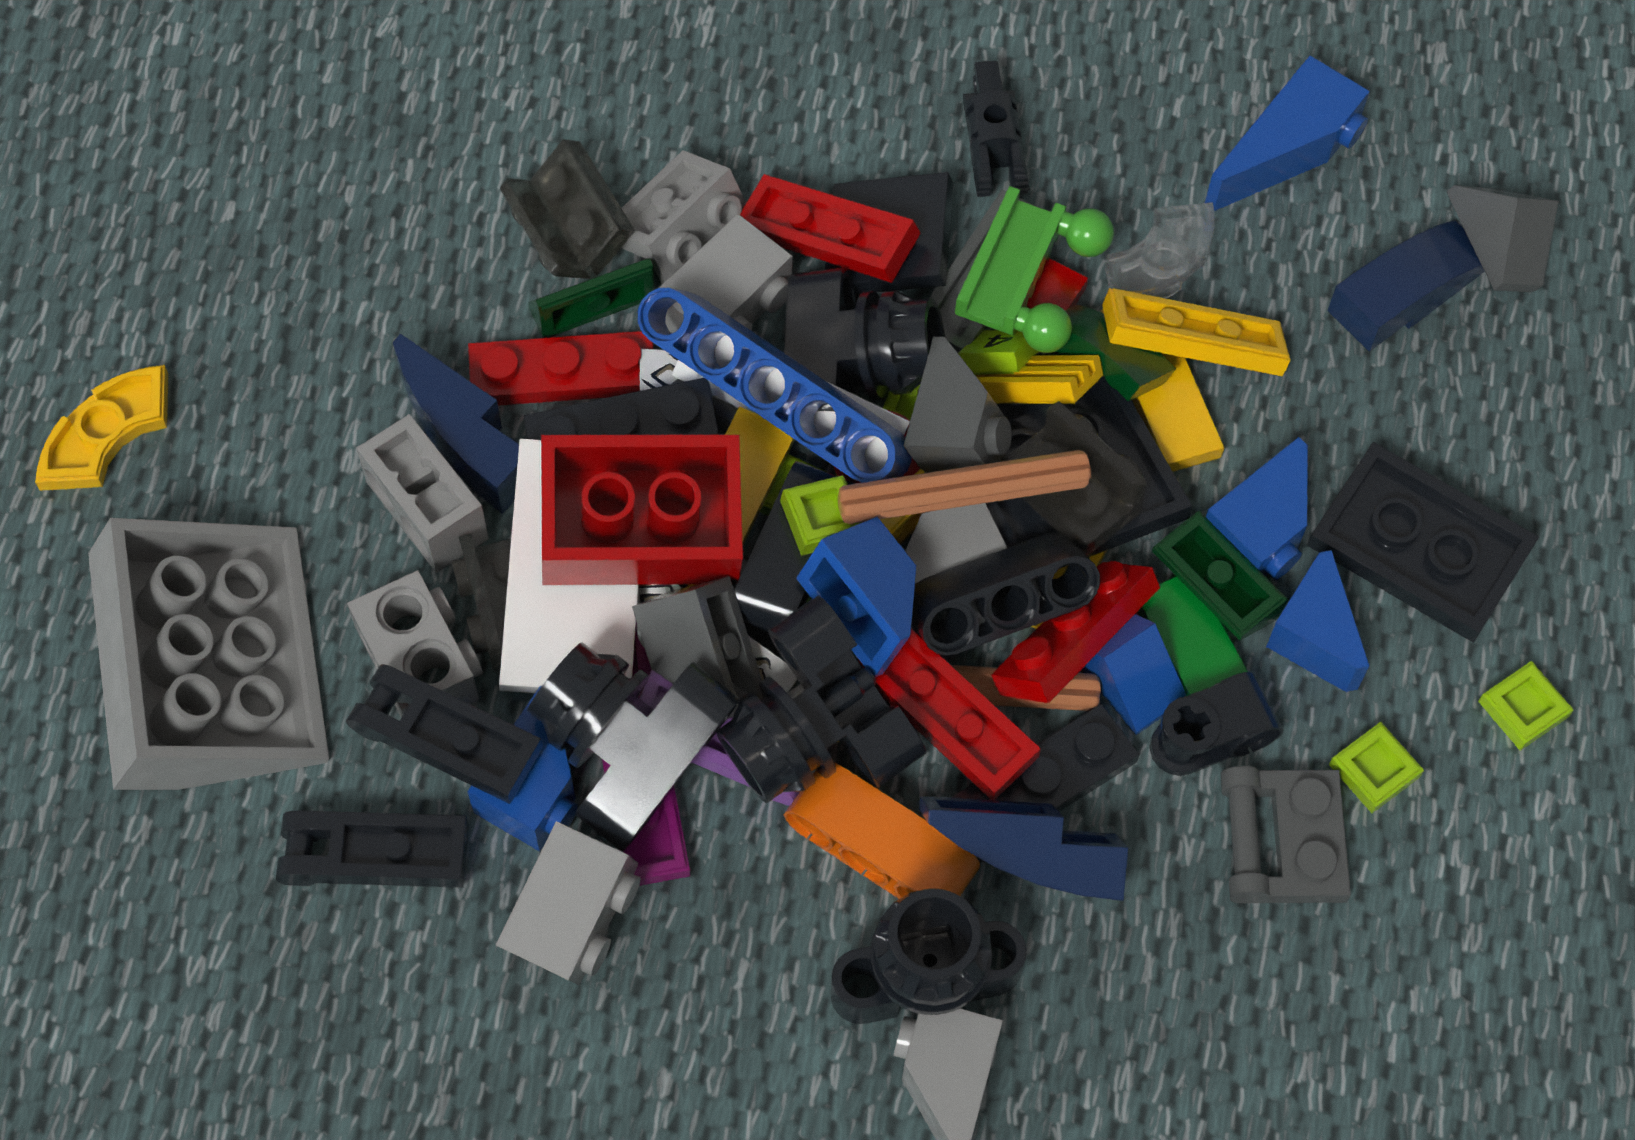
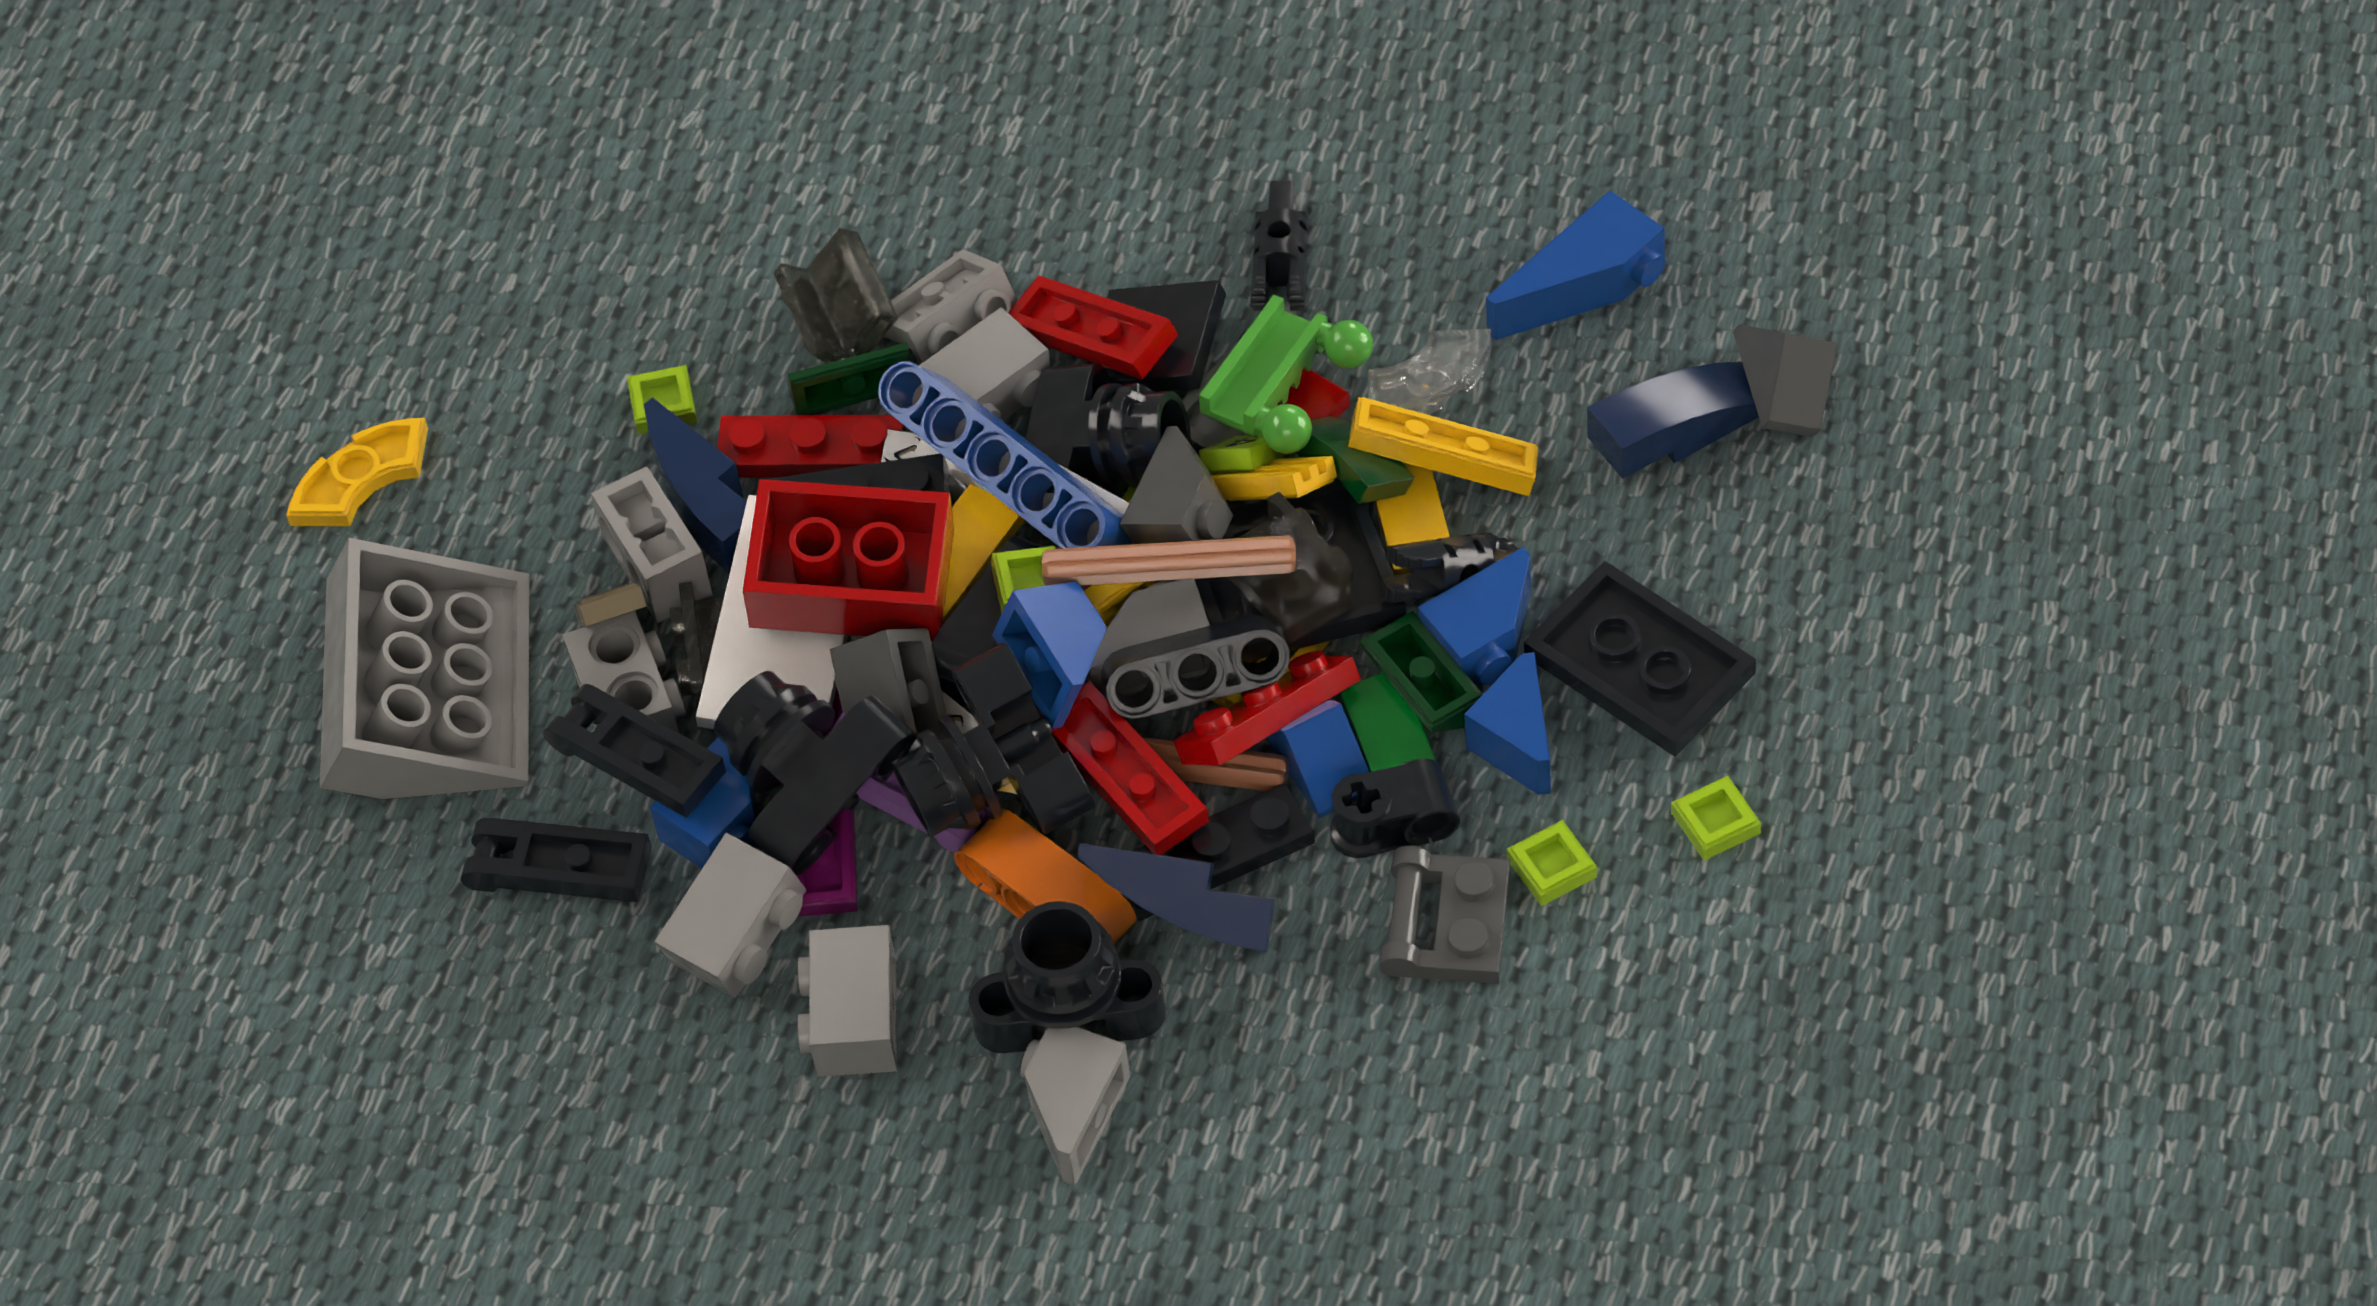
camera: 15 degrees right, 10 degrees down
none -> dark tan tile [573,583,647,627]
none -> lime tile [627,365,698,435]
none -> light grey brick [798,925,897,1077]
none -> black hinge [1379,533,1520,603]

